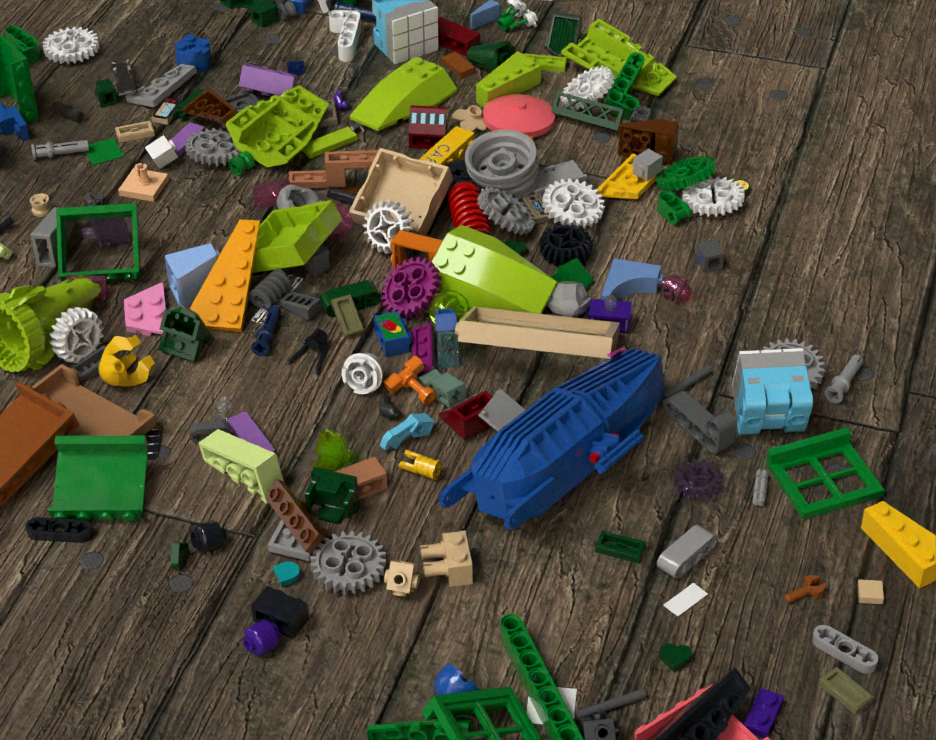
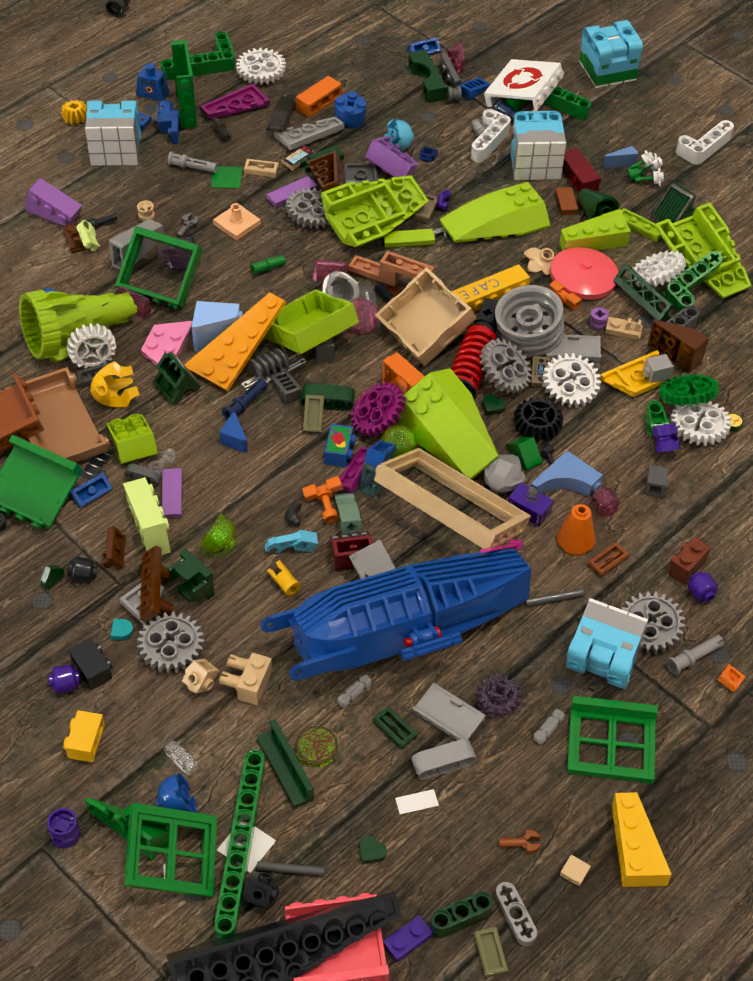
camera: 25 degrees right, 10 degrees up
dark green brick [94,78,118,108] -> none
white brick [145,135,178,169] -> none
green wheel [229,151,255,176] -> none
black plant [288,328,329,375] -> none
nougat brick [335,456,387,500] -> none
white cone [342,353,383,394] -> none
white gear [362,200,415,254] -> none
dark red slope [408,105,448,149] -> none
dark grey beam [663,391,736,454] -> none
none -> yellow brick [63,710,105,762]
none -> blue slope [69,473,113,508]
none -> reddish brown plate [101,526,126,569]
none -> lime slope [106,414,158,464]
none -> clear beam [163,740,199,776]
none -> magenta wing [200,84,270,119]
none -> blue slope [220,413,248,452]
none -> green pin [250,255,286,274]
none -> dark green fence [257,719,314,809]
none -> tile [295,726,338,767]
none -> orange brick [296,76,342,118]
none -> light grey axle [337,674,372,707]
none -> medium azure cylinder [385,119,414,152]
none -> light grey door [412,683,486,740]
none -> dark green beam [430,891,493,938]
none -> light grey pin [471,119,486,137]
none -> black hand [541,443,555,465]
none -> orange cone [556,504,596,556]
none -> dark orange tile [587,542,630,578]
none -> medium lavender wheel [589,307,609,330]
none -> tan plate [605,317,643,340]
none -> dark purple wheel [652,423,681,453]
none -> copper brick [668,537,711,585]
none -> dark purple head [688,572,718,602]
none -> orange tile [717,664,745,693]

